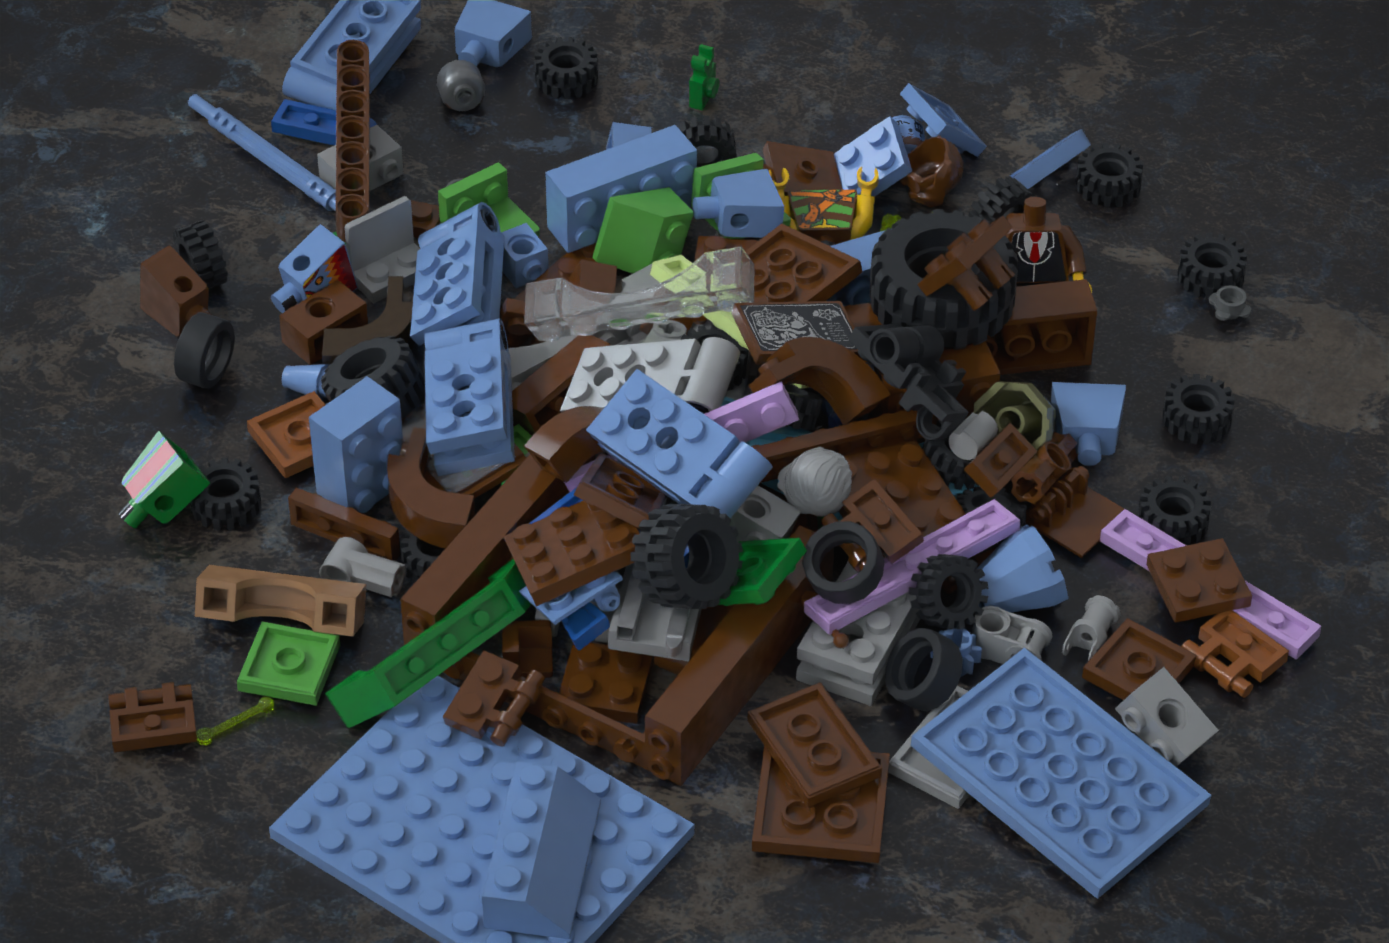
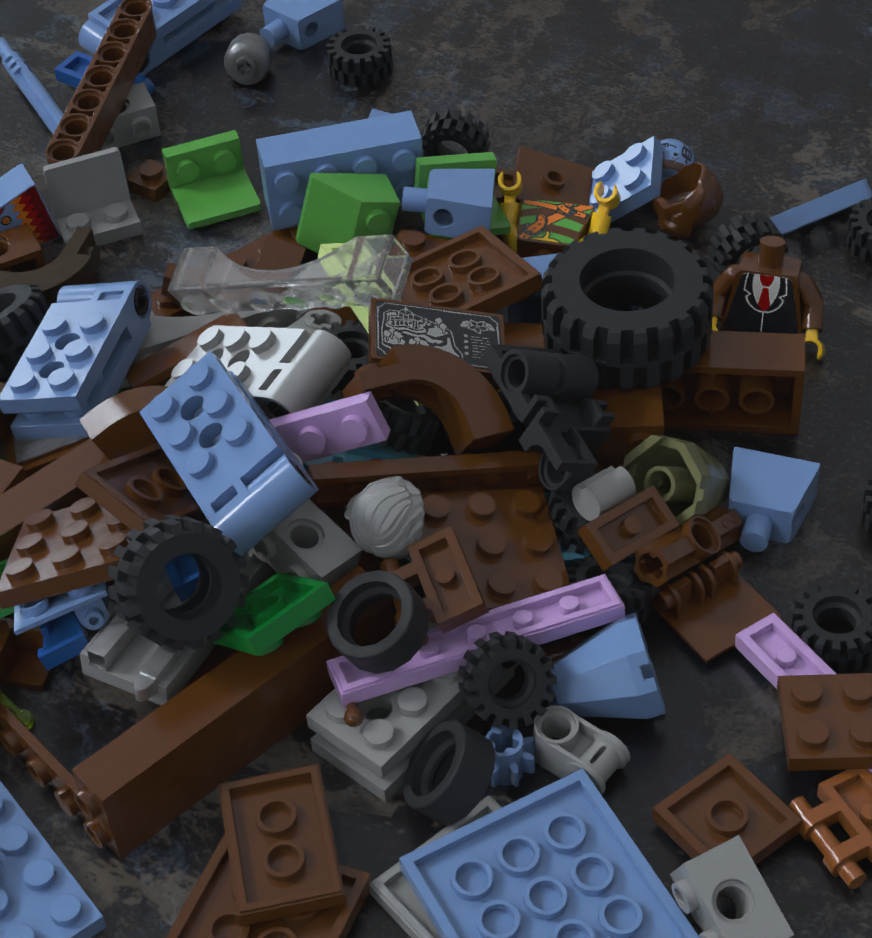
camera: 20 degrees right, 0 degrees up
medium blue hinge [410,202,504,346] -> none
medium blue brick [502,223,548,288] -> none
reddish brown plate [559,643,654,724] -> none
green plate [689,44,720,111] -> none
medium blue plate [900,83,987,157] -> none
reddish brown plate [917,216,1015,311] -> none
light grey piece [1063,595,1121,661] -> none

